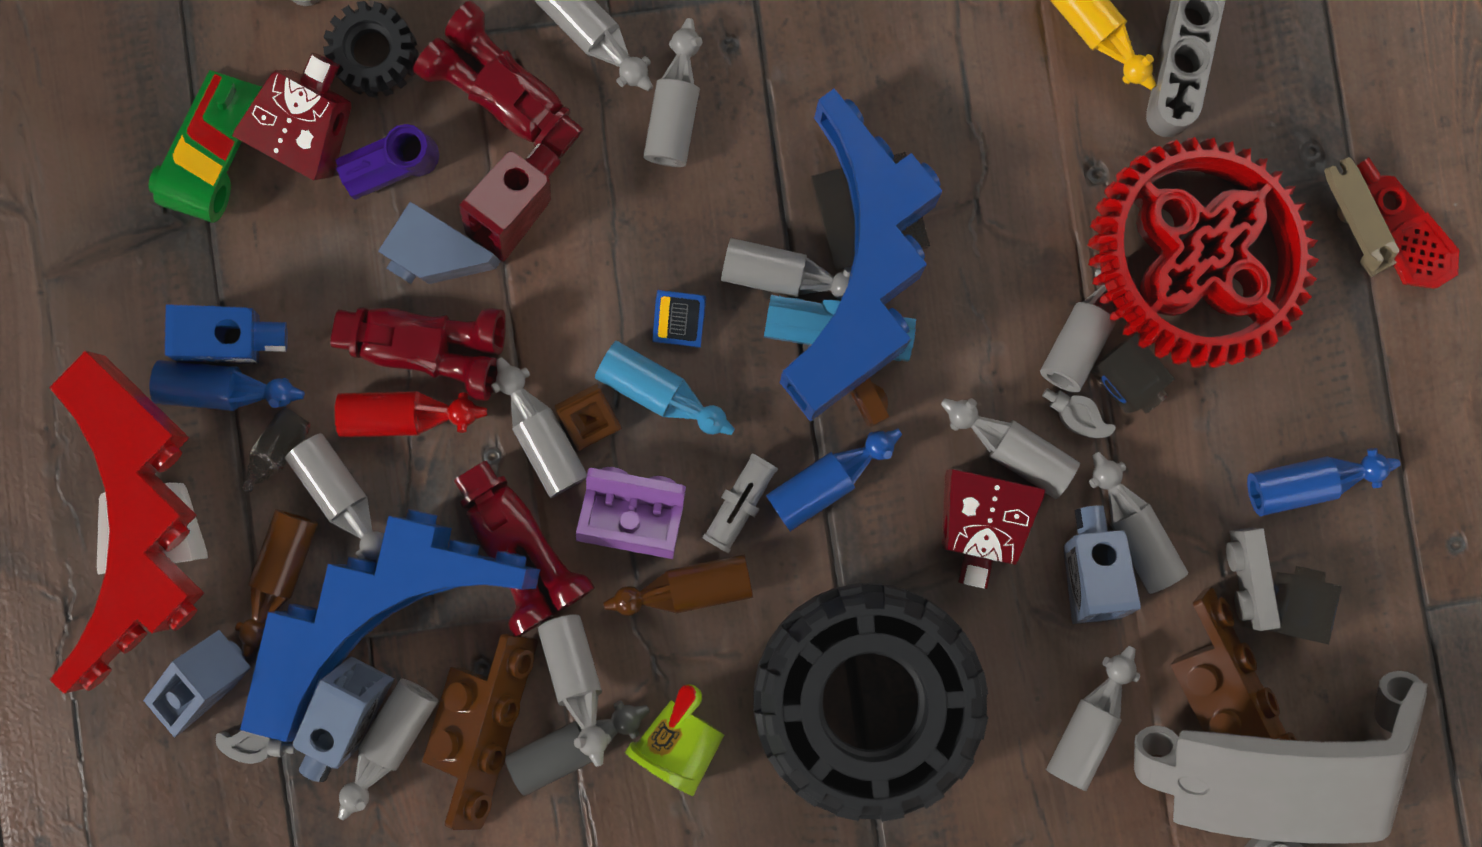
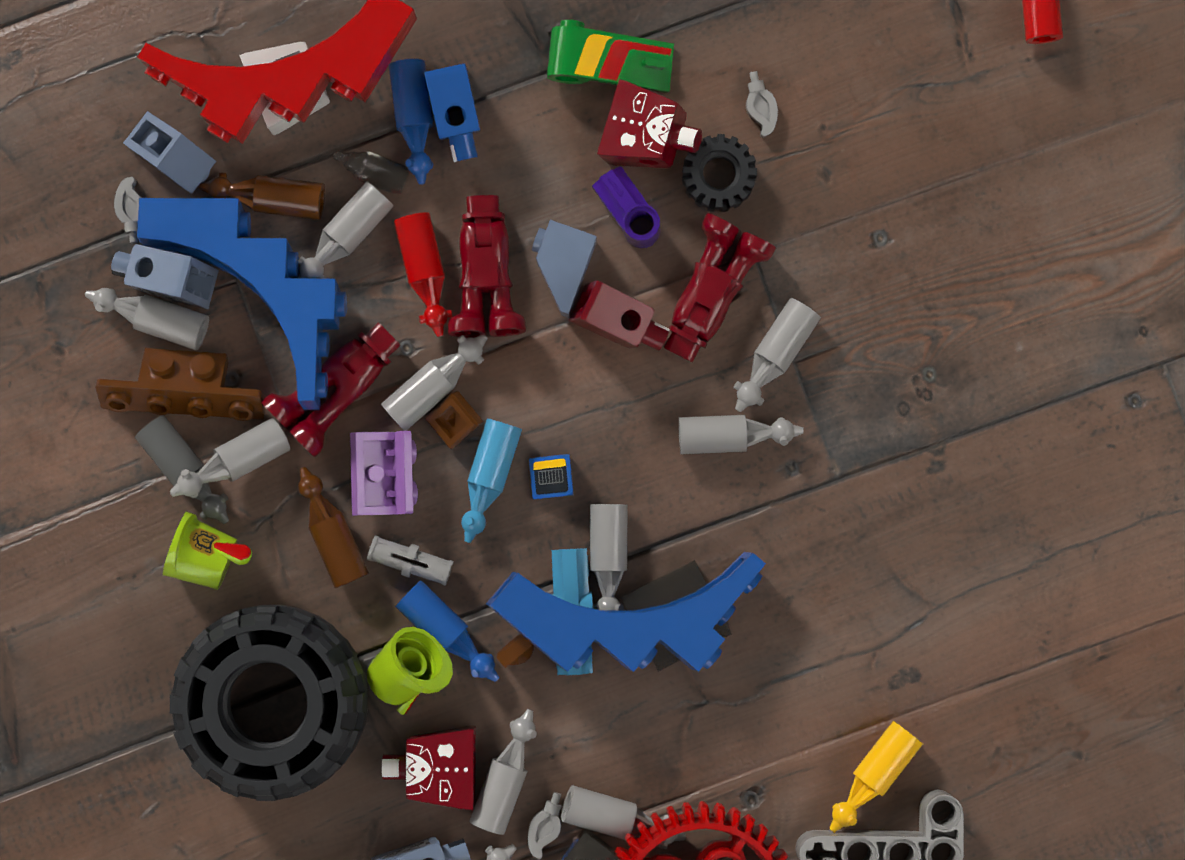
camera: 75 degrees right, 0 degrees up
none -> lime hat [367,627,453,715]

